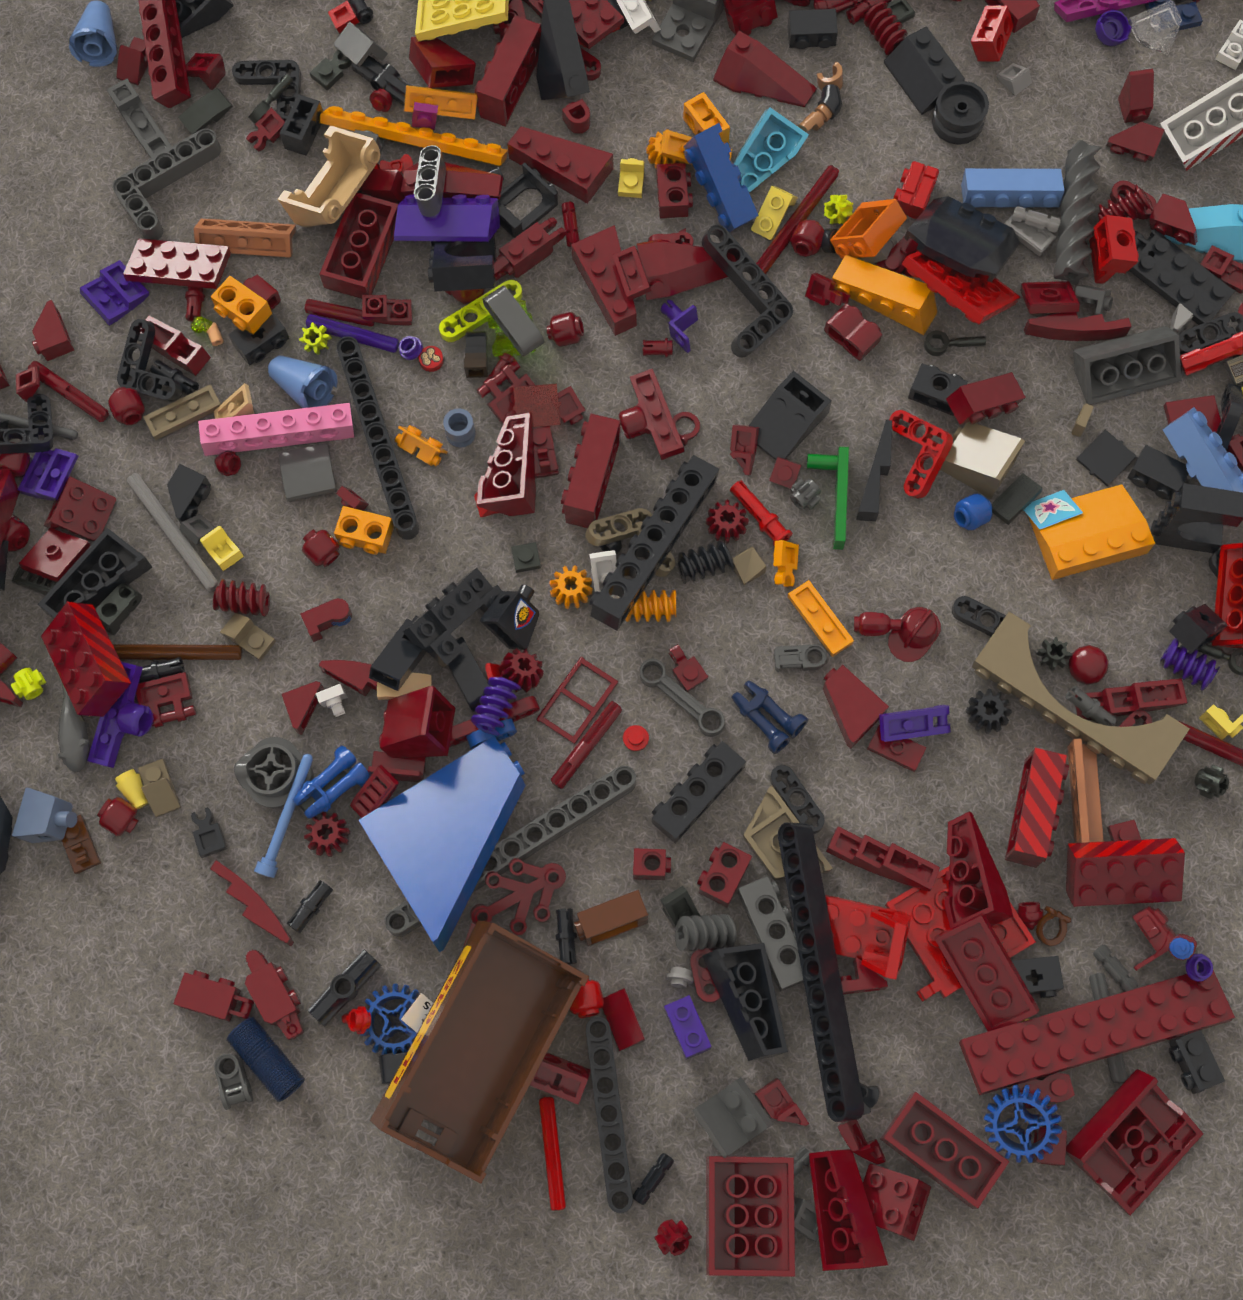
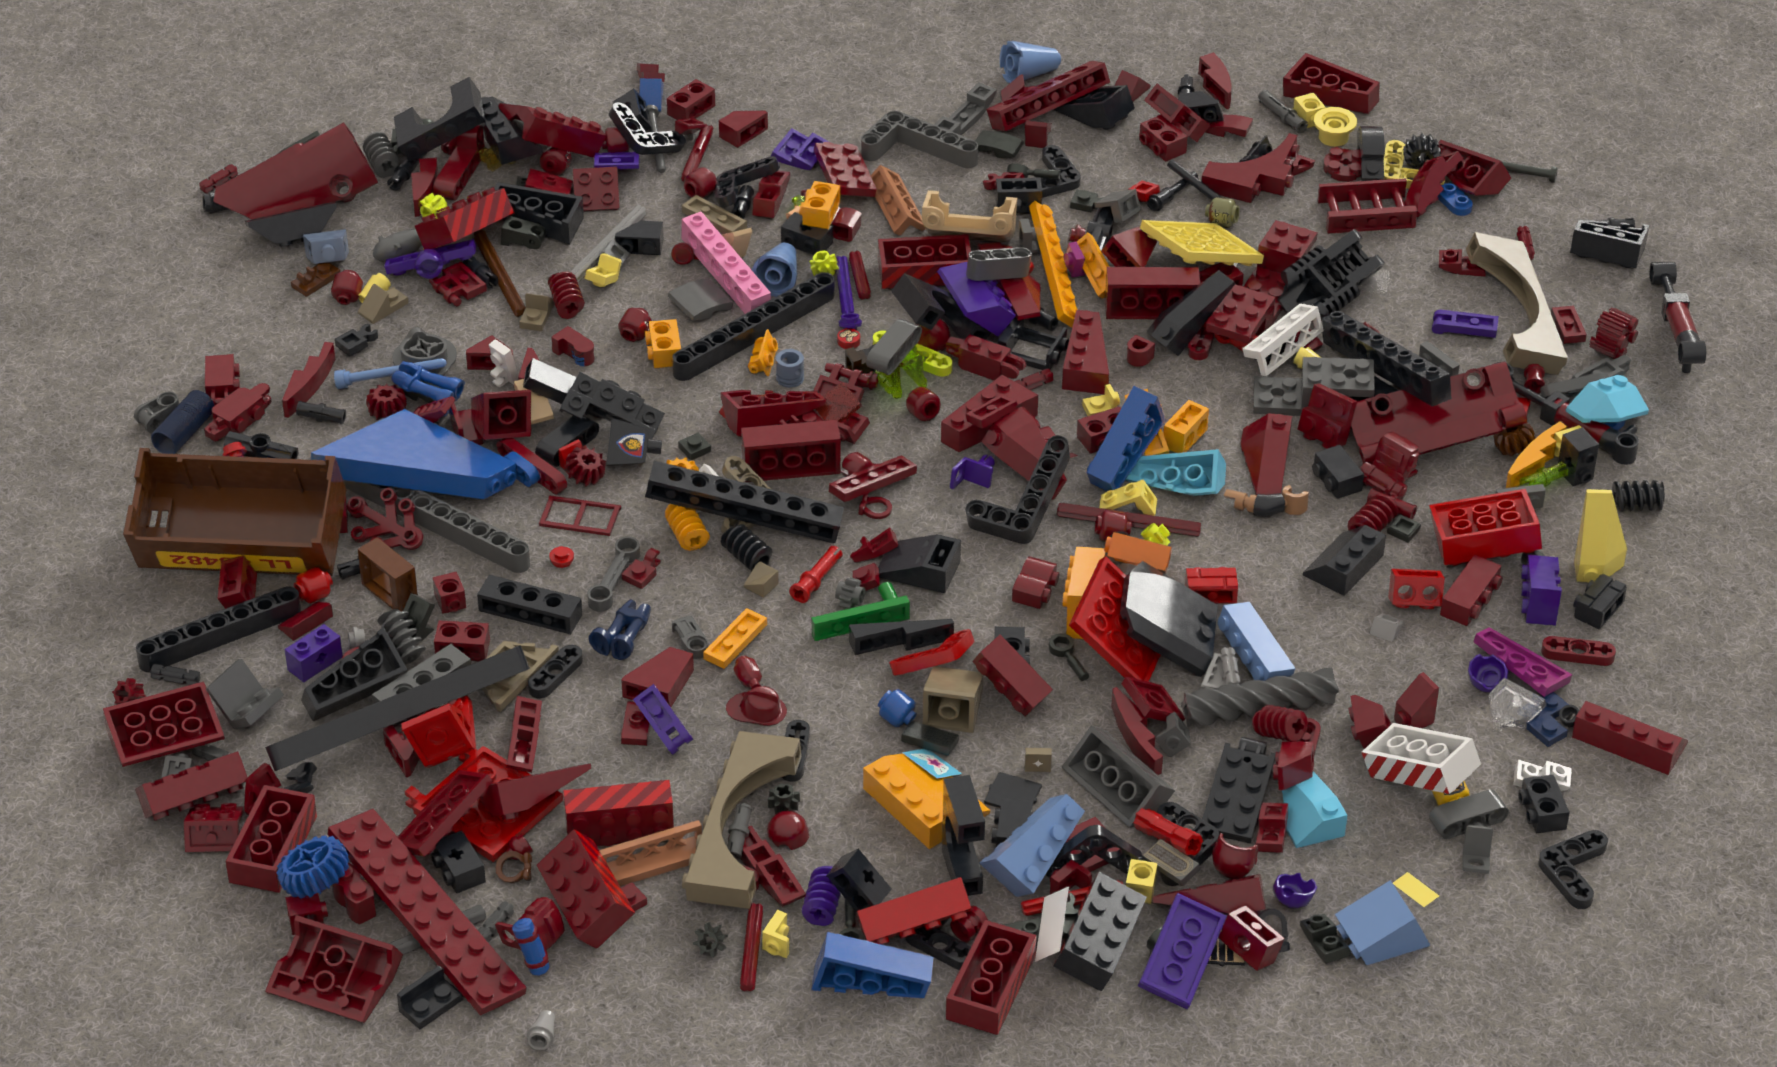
camera: 65 degrees right, 30 degrees down
dark red plate [336,486,369,511] -> none
dark red slope [362,295,412,326] -> none
dark purple piece [471,677,521,736] -> none
red axle [539,1097,566,1211] -> none
dark red axle [551,701,622,789] -> none
dark red pin [643,338,673,358] -> none
dark red gear [706,499,749,544] -> none
dark red slope [754,1078,809,1126] -> none
light orange plate [773,540,799,587] -> none
dark red plate [805,273,850,306] -> none
black wheel [932,81,989,145] -> none
black gear [966,689,1012,734] -> none
red brick [1089,215,1139,284] -> none
light grey slope [1170,304,1193,334] -> none
dark purple plate [1186,953,1213,981] -> none

